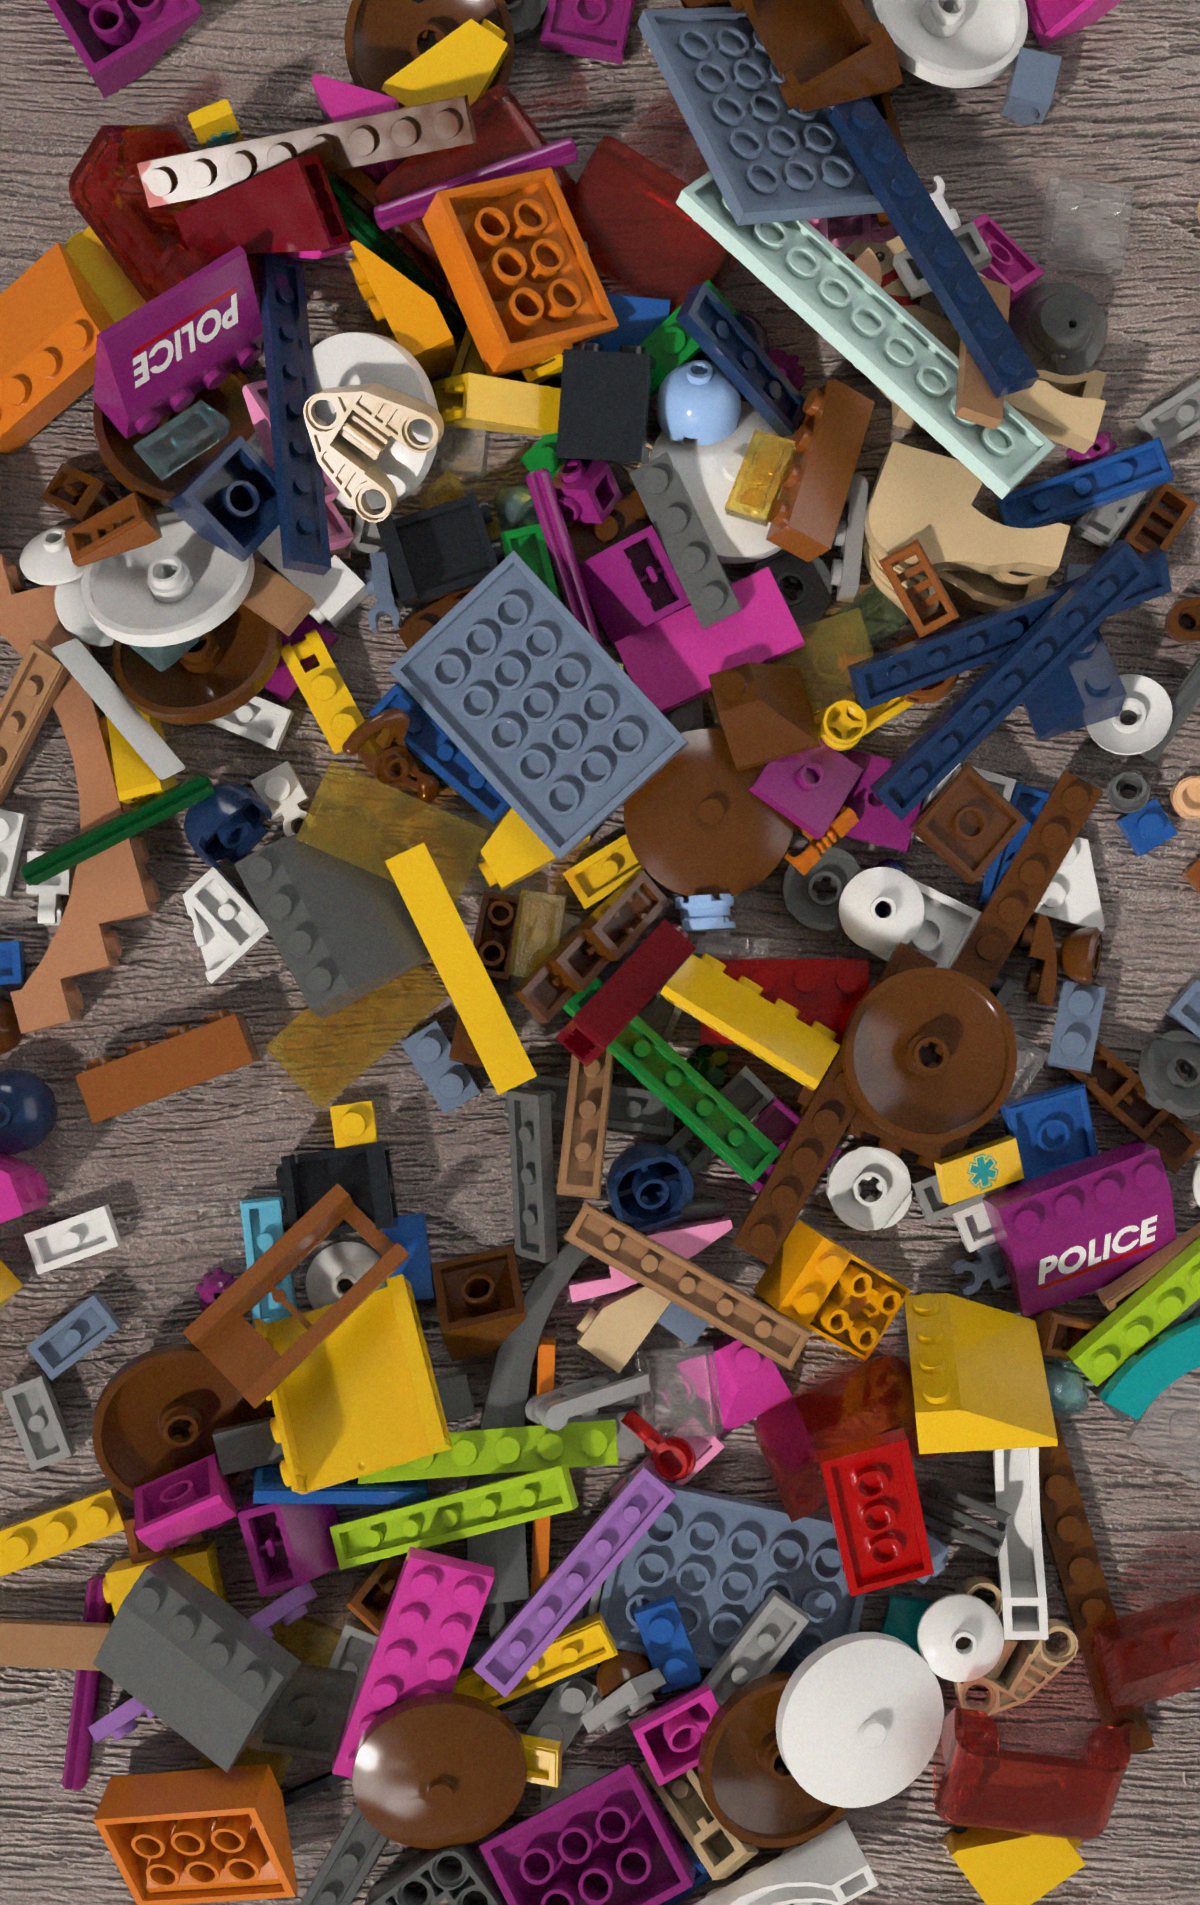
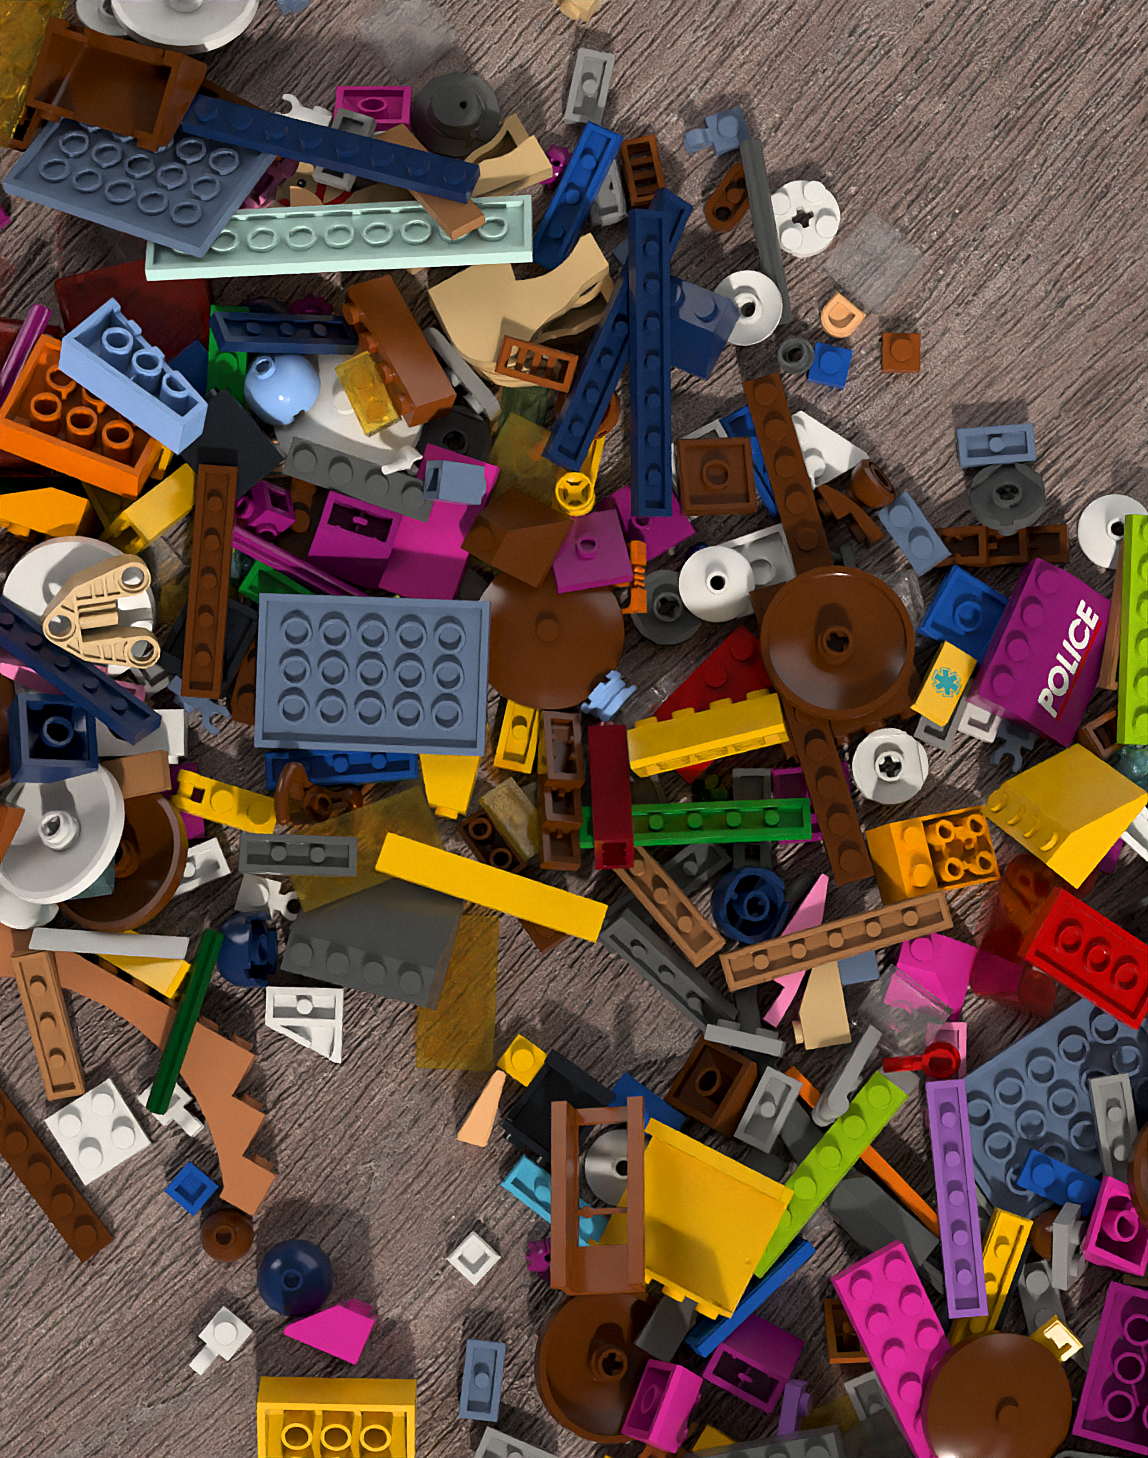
camera: 50 degrees left, 5 degrees down
white plate [24,1204,122,1275] -> none
dark orange brick [75,1008,261,1123] -> none
lime plate [329,1463,579,1570] -> none
sand blue plate [401,1020,482,1115] -> none
none -> light blue wedge [58,297,208,455]
none -> reddish brown plate [181,464,239,700]
none -> dark grey plate [238,833,357,878]
none -> white hand [382,445,423,476]
none -> sand blue brick [423,460,486,505]
none -> white tile [447,1230,501,1286]
none -> light nougat slope [456,1070,507,1147]
none -> light grey plate [704,1019,786,1058]
none -> light grey plate [734,1066,804,1154]

